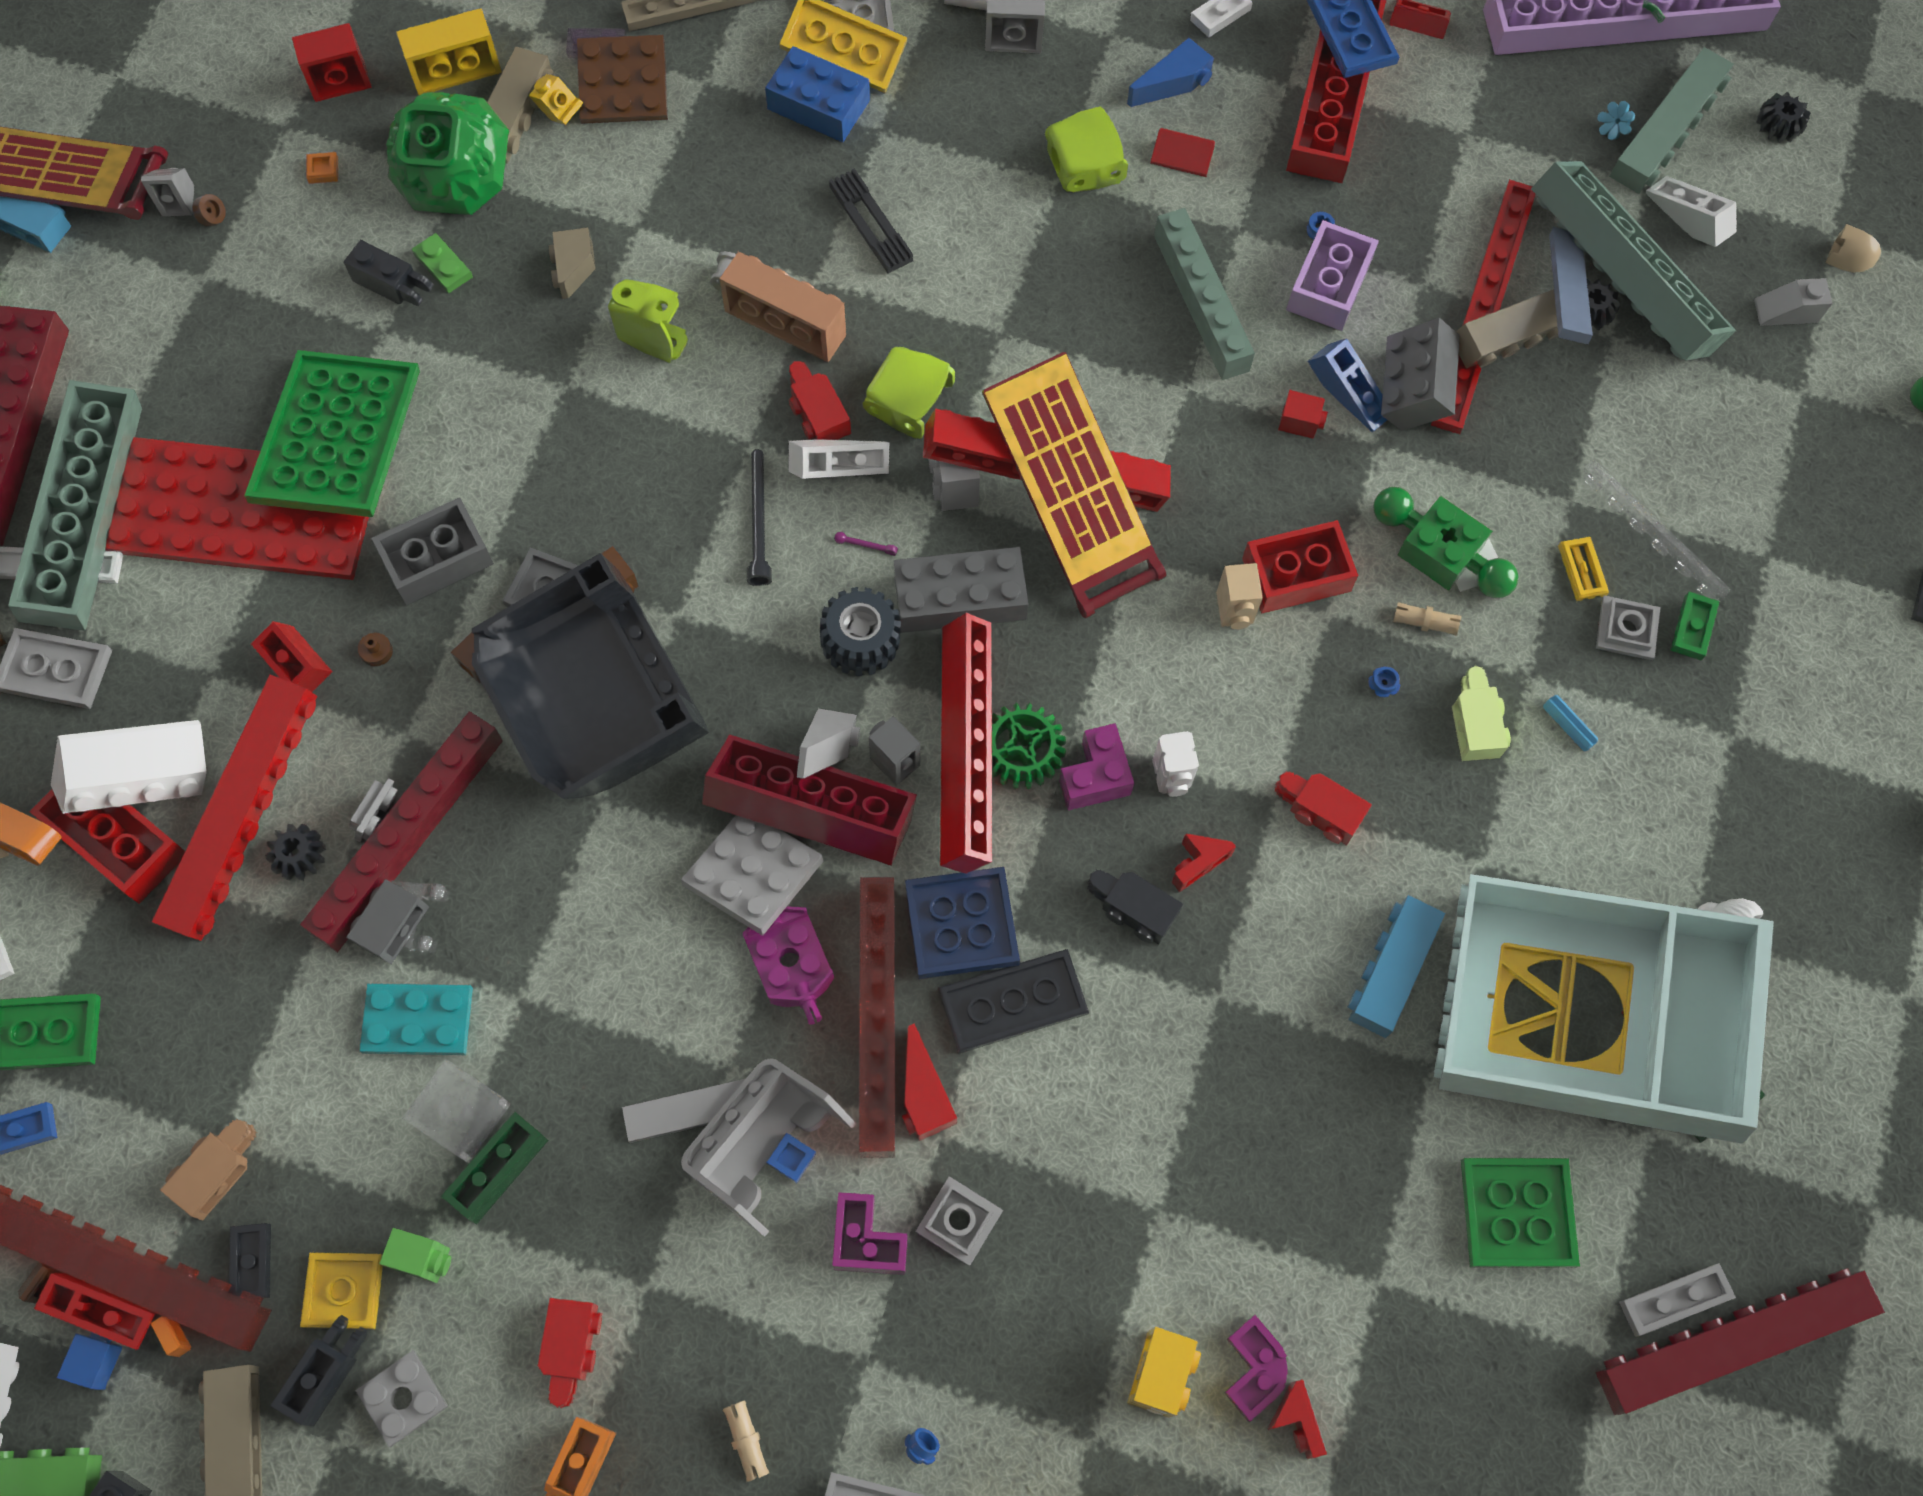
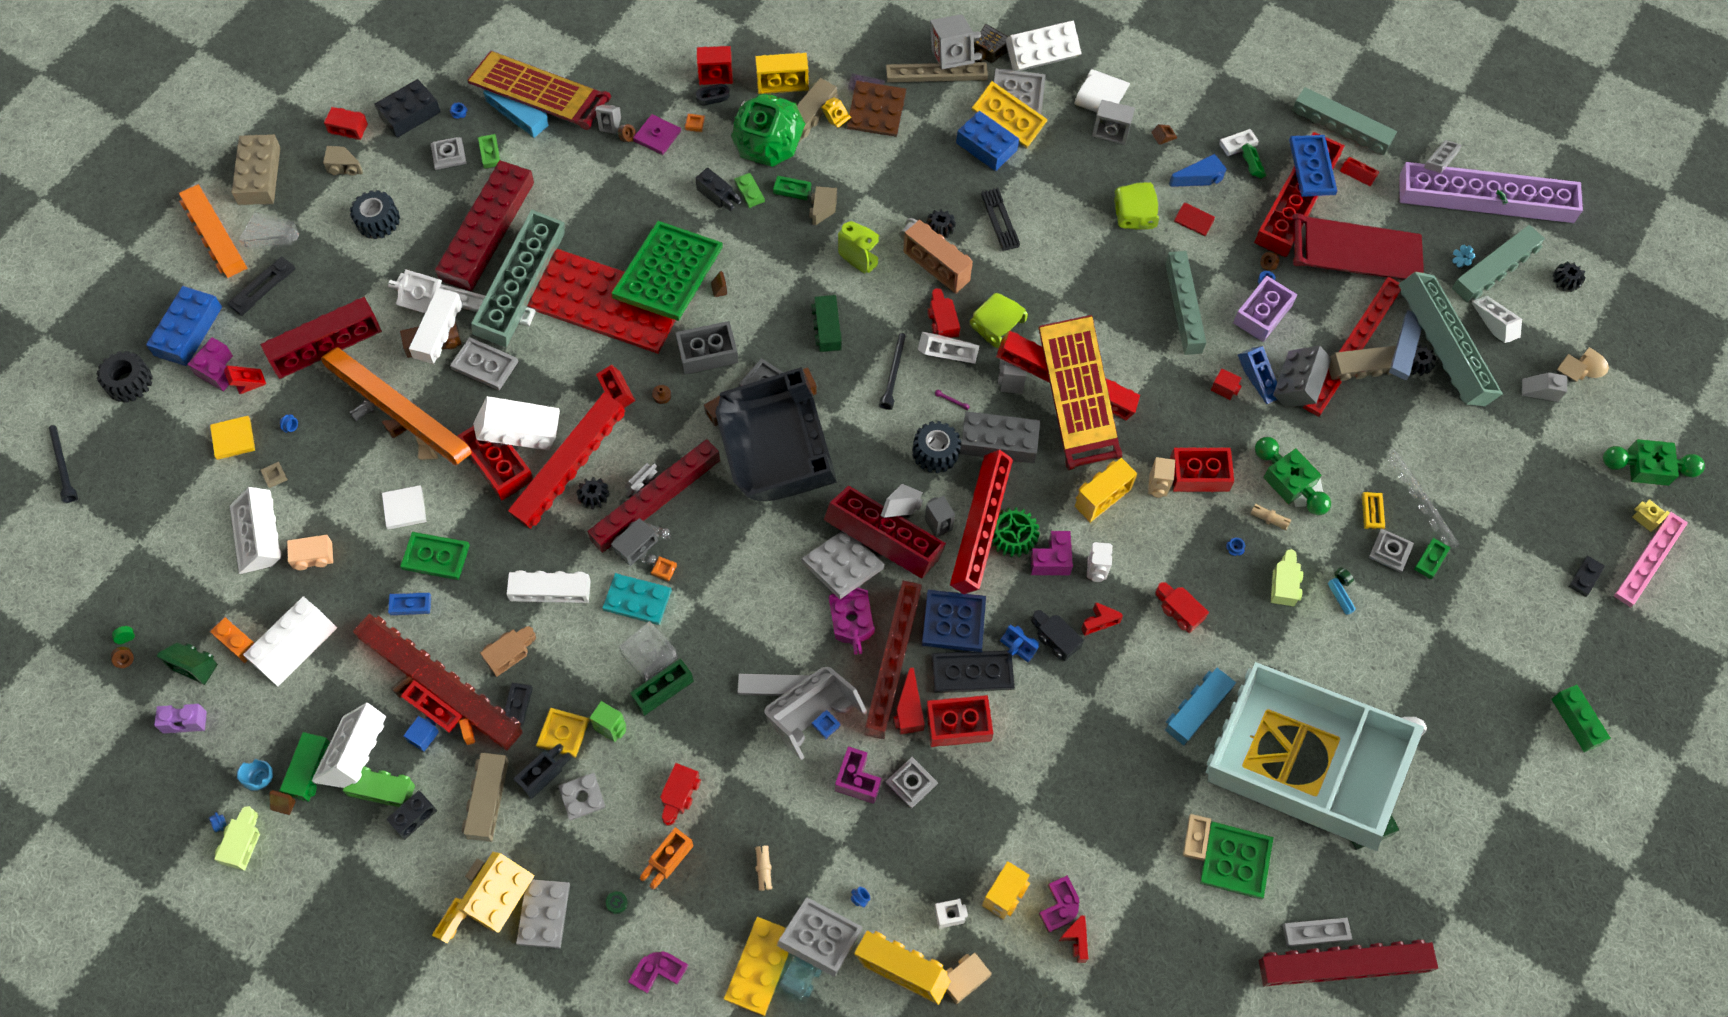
camera: 15 degrees right, 5 degrees down
none -> white brick [507,570,591,603]
none -> magenta plate [633,114,681,155]
none -> orange tile [651,557,677,582]
none -> black plate [696,84,730,105]
none -> reddish brown slope [711,271,727,297]
none -> green plate [773,176,811,200]
none -> dark green brick [811,295,842,352]
none -> black gear [926,209,956,238]
none -> red brick [926,695,993,747]
none -> white brick [934,899,968,929]
none -> blue hips [1000,625,1039,662]
none -> yellow brick [1075,458,1137,522]
none -> reddish brown slope [1151,124,1177,145]
none -> tan plate [1183,814,1211,861]
none -> green plate [1241,143,1267,179]
none -> reddish brown tile [1260,252,1279,271]
none -> dark red flag [1292,213,1424,280]
none -> dark green tile [1334,567,1354,586]
none -> tan brick [1557,354,1589,382]

